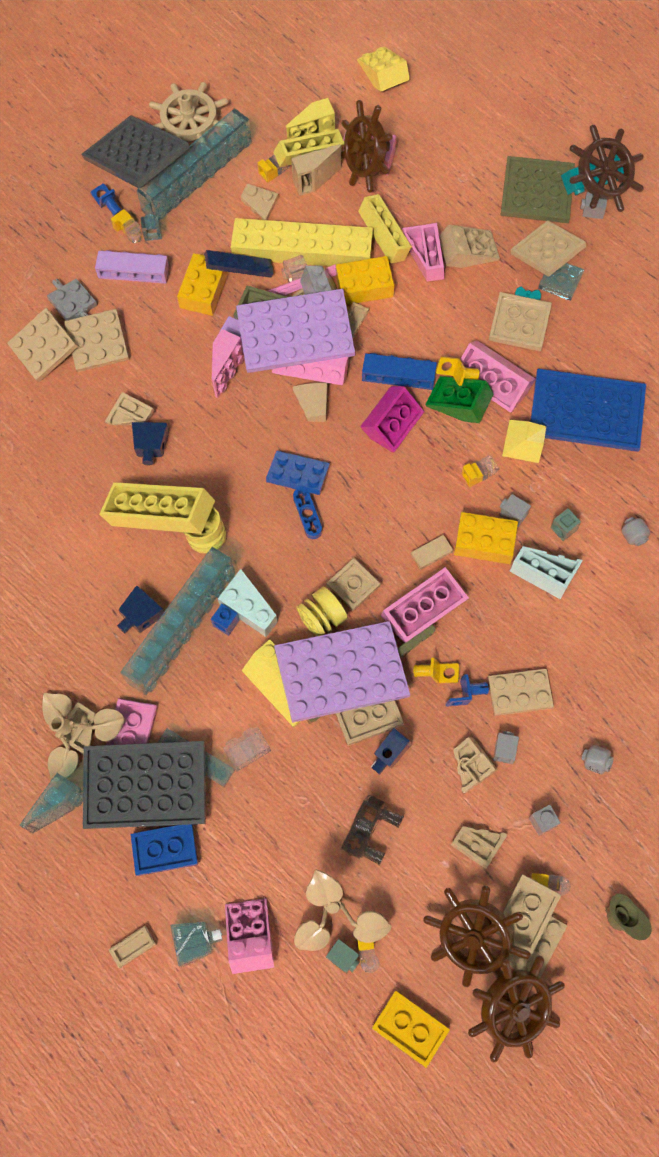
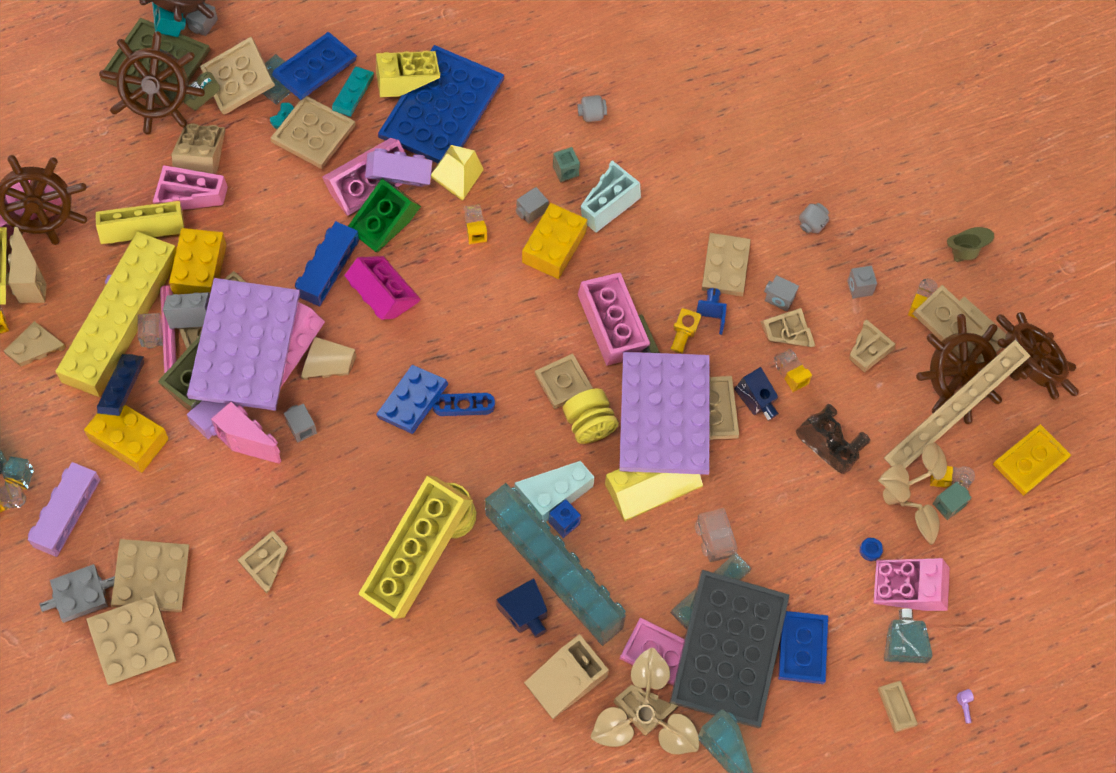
camera: 80 degrees left, 5 degrees down
dark blue torso [132,422,169,465] -> none
tan tile [411,535,453,570] -> none
yellow bracket [436,356,480,386] -> none
none -> reddish brown piece [99,31,205,135]
none -> olive leg [184,72,220,111]
none -> blue plate [272,32,357,100]
none -> light grey brick [284,403,317,443]
none -> teal plate [332,66,374,117]
none -> lavender brick [365,148,432,187]
none -> light yellow slope [376,51,440,97]
none -> tan slope [524,634,609,719]
none -> leg [774,349,812,392]
none -> blue tile [859,538,883,561]
none -> tan plate [884,340,1030,468]
none -> lavender hand [956,689,974,724]

